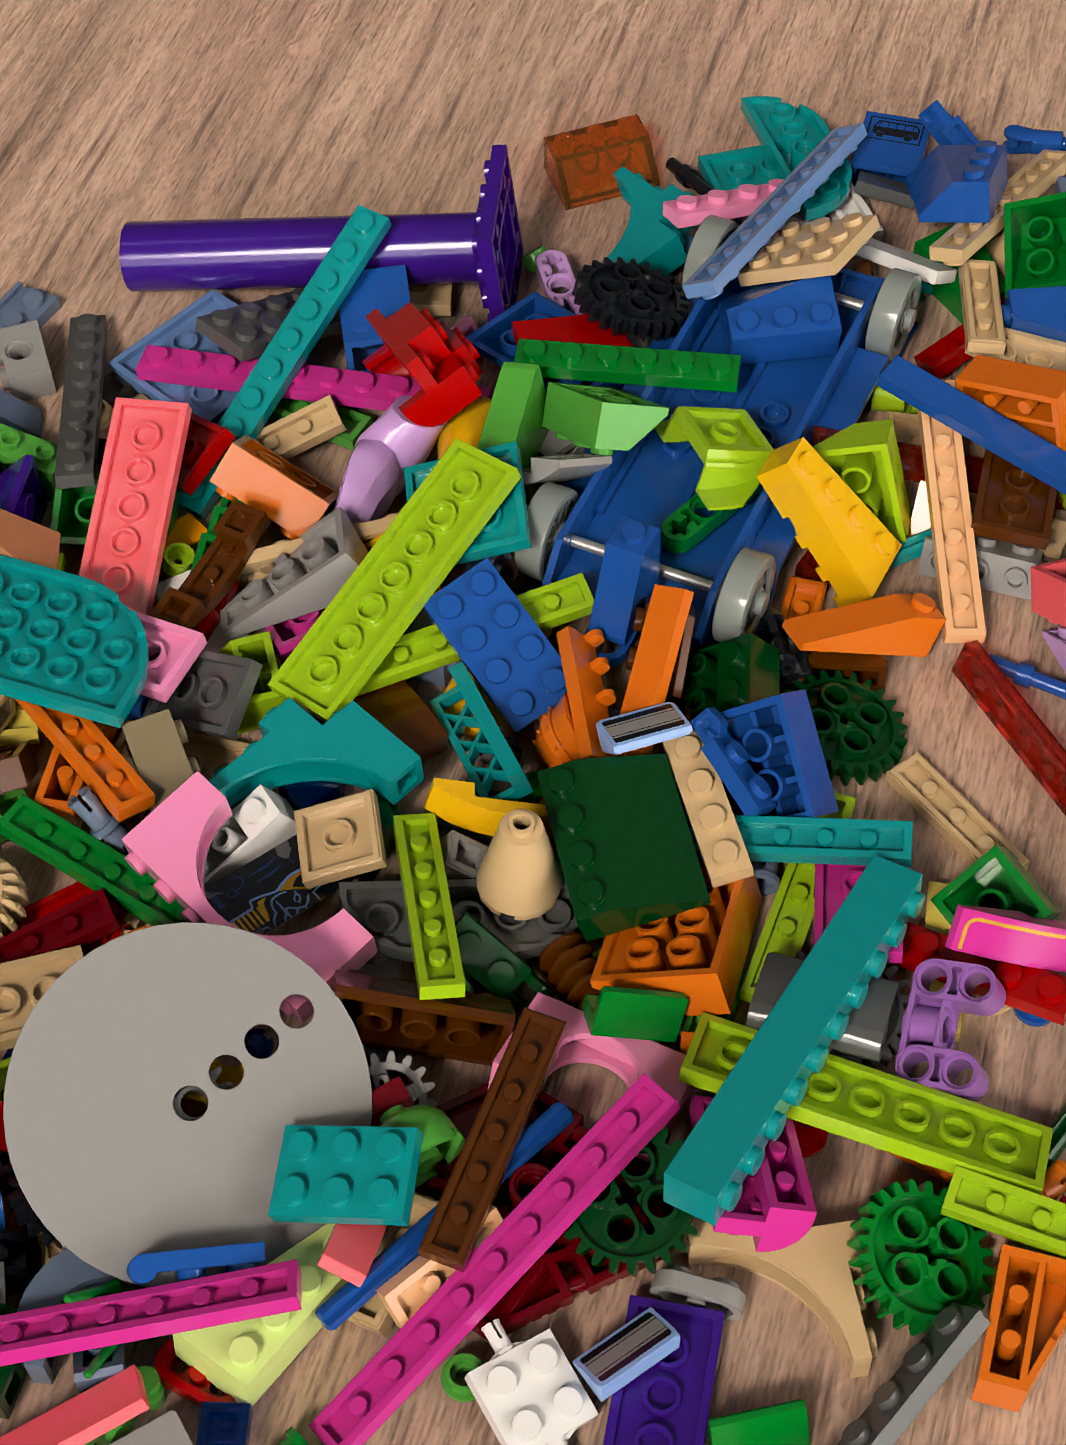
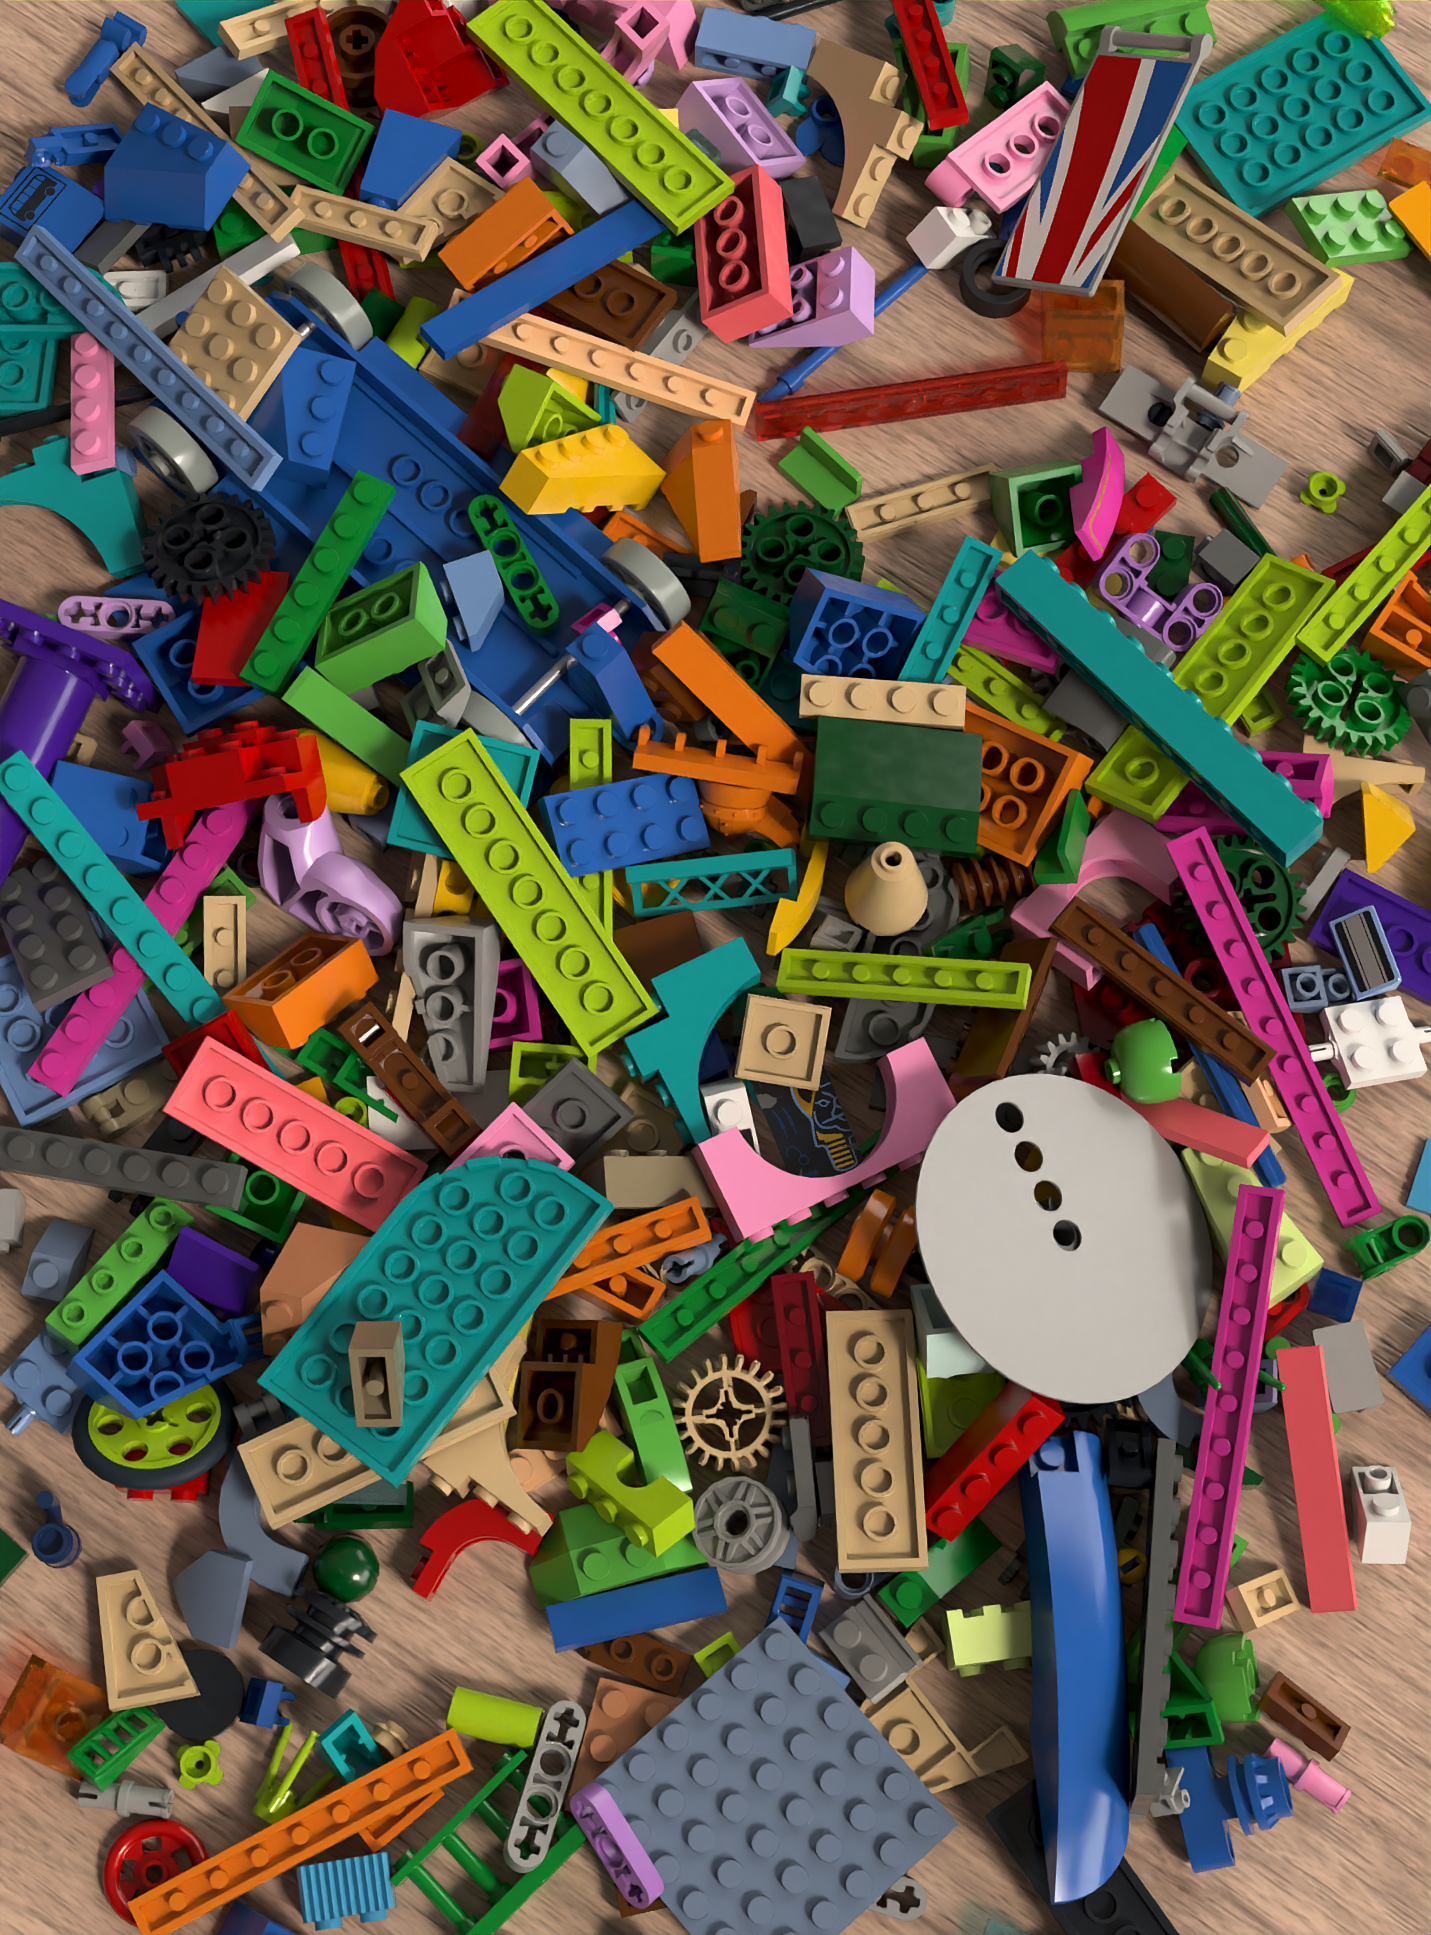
camera: 75 degrees left, 20 degrees up
blue plate [126,1241,266,1285] -> none
teal plate [268,1125,423,1226] -> none
slope [596,702,693,755] -> none
lime piece [655,406,774,511] -> none
blue hinge [690,707,777,817] -> none
none -> black hinge [134,223,215,274]
none -> dark green tile [360,286,405,342]
none -> medium blue slope [439,550,505,652]
none -> dark pink tile [569,602,623,645]
none -> bright green panel [777,426,863,521]
none -> dark green plate [1146,530,1195,602]
none -> dark grey brick [1192,528,1261,596]
none -> lime tile [1237,684,1285,739]
none -> sand blue slope [1278,965,1359,1013]
none -> yellow slope [1360,782,1416,873]

